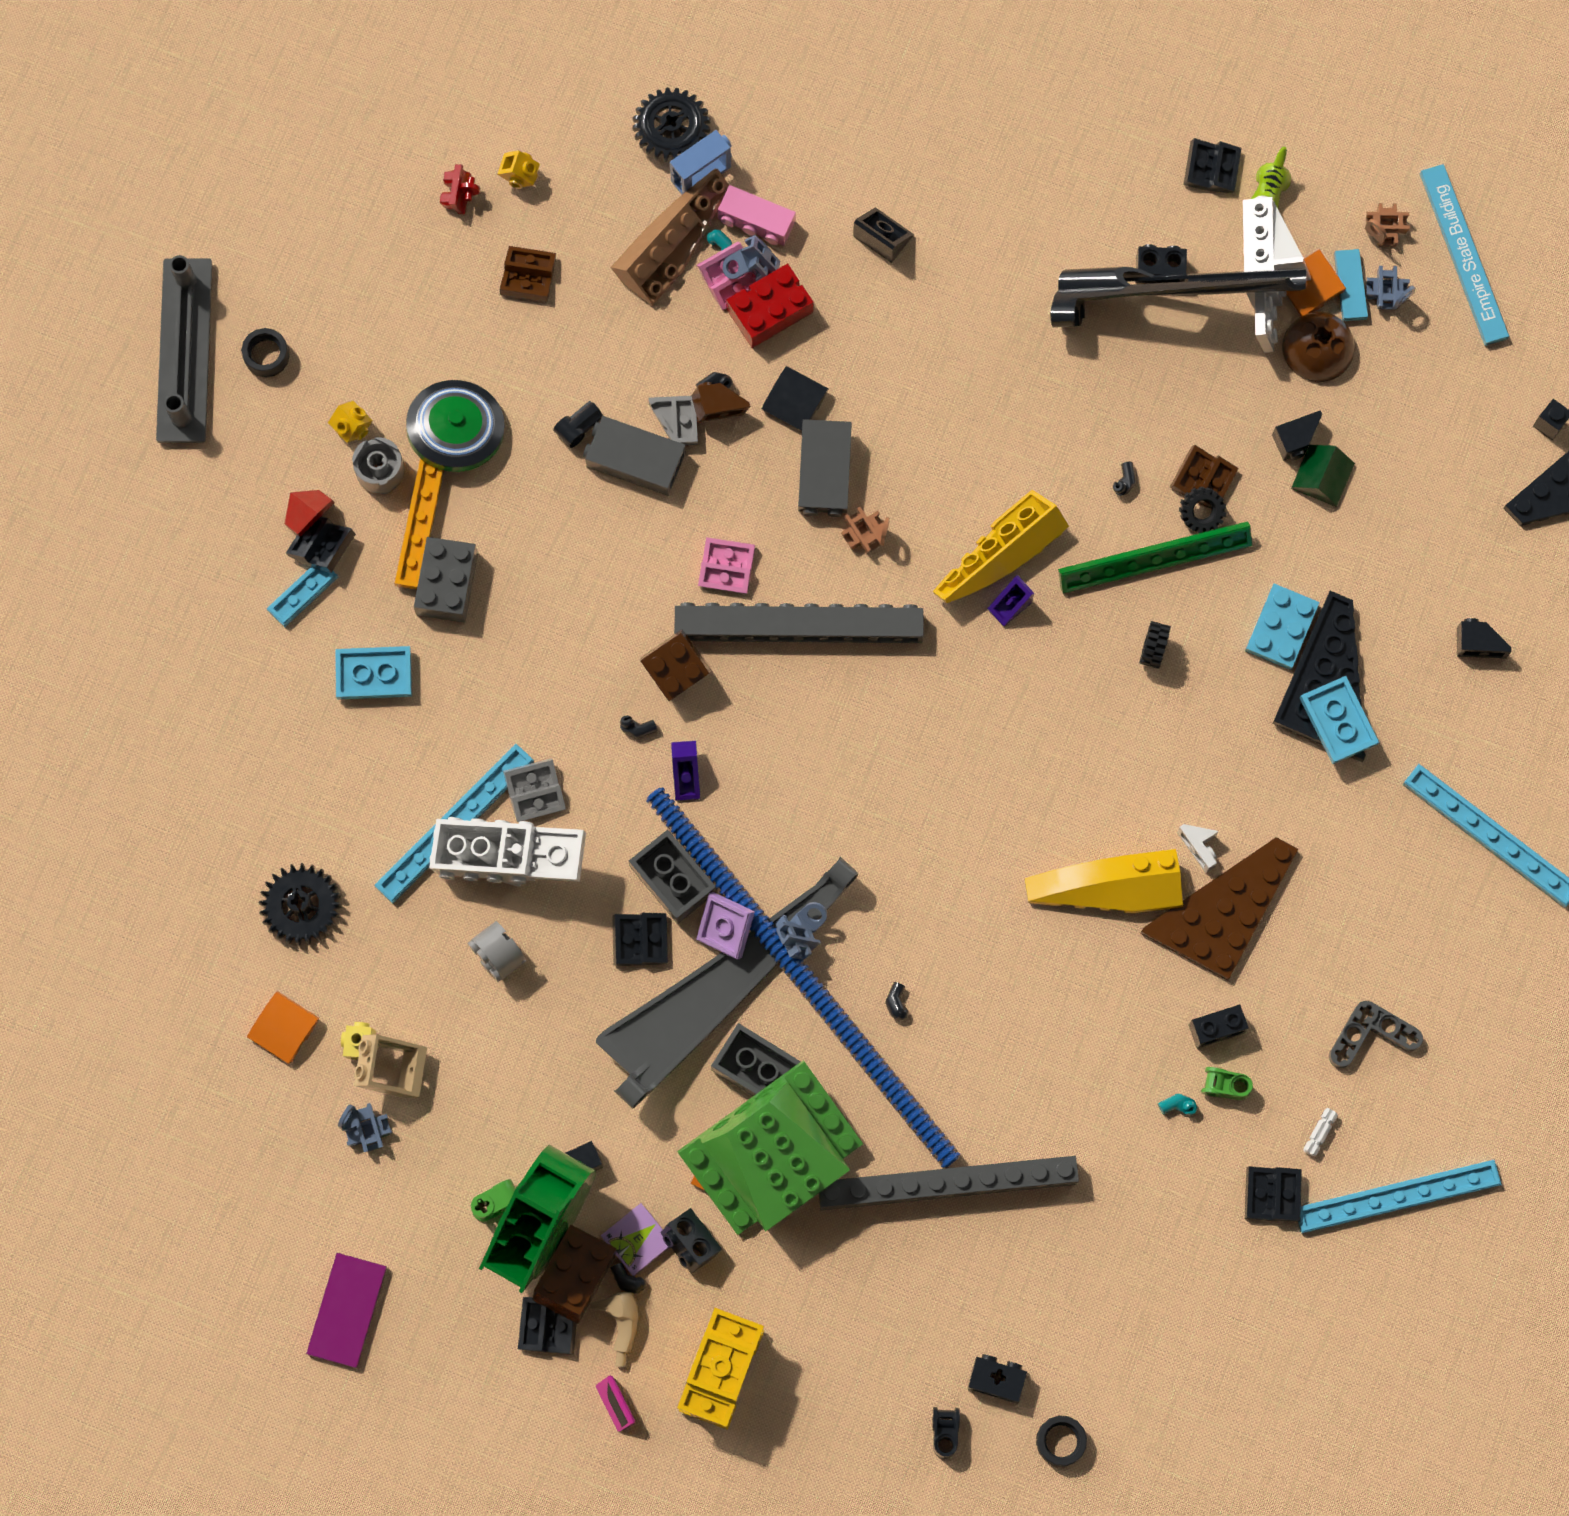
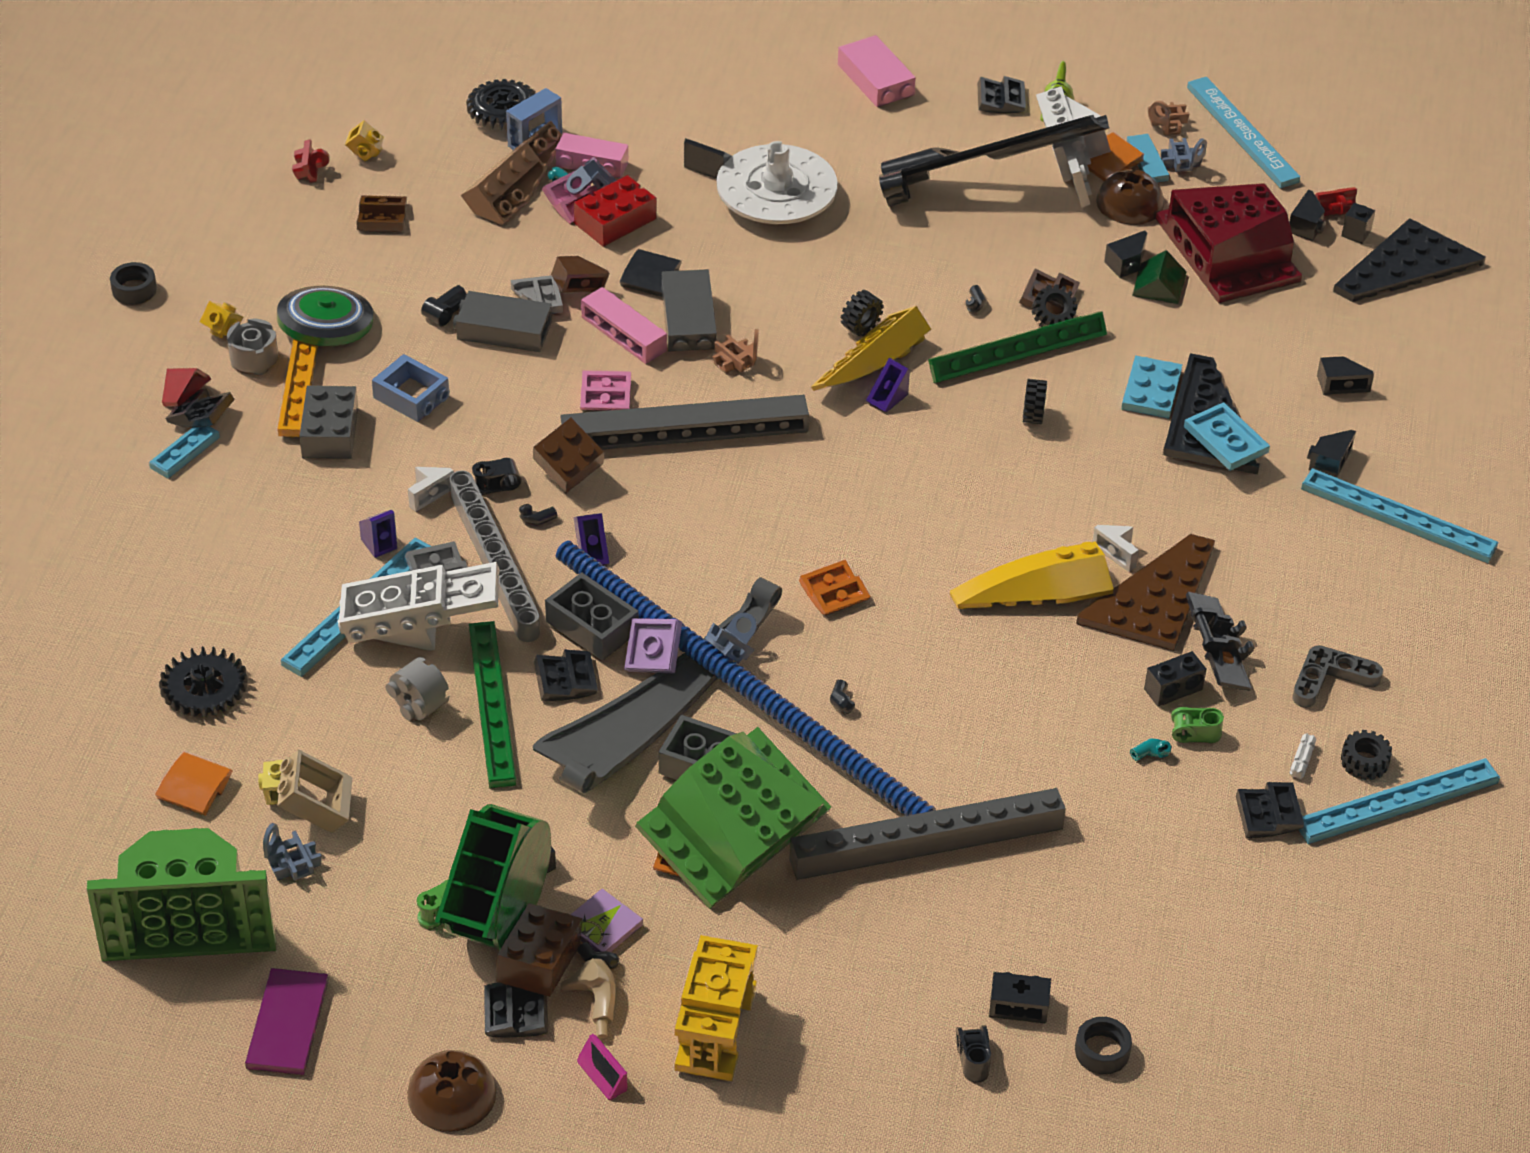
camera: 10 degrees left, 30 degrees down
dark grey piece [156,255,212,443] -> none
medium azure plate [335,646,412,700] -> none
black brick [660,1208,722,1274] -> none
black brick [1135,244,1187,283] -> none
none -> bright green wedge [87,828,276,961]
none -> dark purple slope [359,510,398,558]
none -> medium blue window [372,354,450,422]
none -> reddish brown piece [407,1050,496,1132]
none -> white slope [408,467,454,512]
none -> light grey beam [450,470,540,642]
none -> green tile [469,621,516,788]
none -> black piece [472,458,522,495]
none -> bright pink brick [581,287,667,364]
none -> white piece [717,141,837,224]
none -> orange slope [799,559,871,616]
none -> bright pink brick [838,35,916,107]
none -> black tyre [841,290,884,336]
none -> dark red wedge [1155,183,1302,303]
none -> black piece [1186,592,1255,691]
none -> black slope [1289,189,1326,241]
none -> black slope [1307,430,1356,478]
none -> red hips [1315,187,1357,216]
none -> black tyre [1341,730,1392,780]

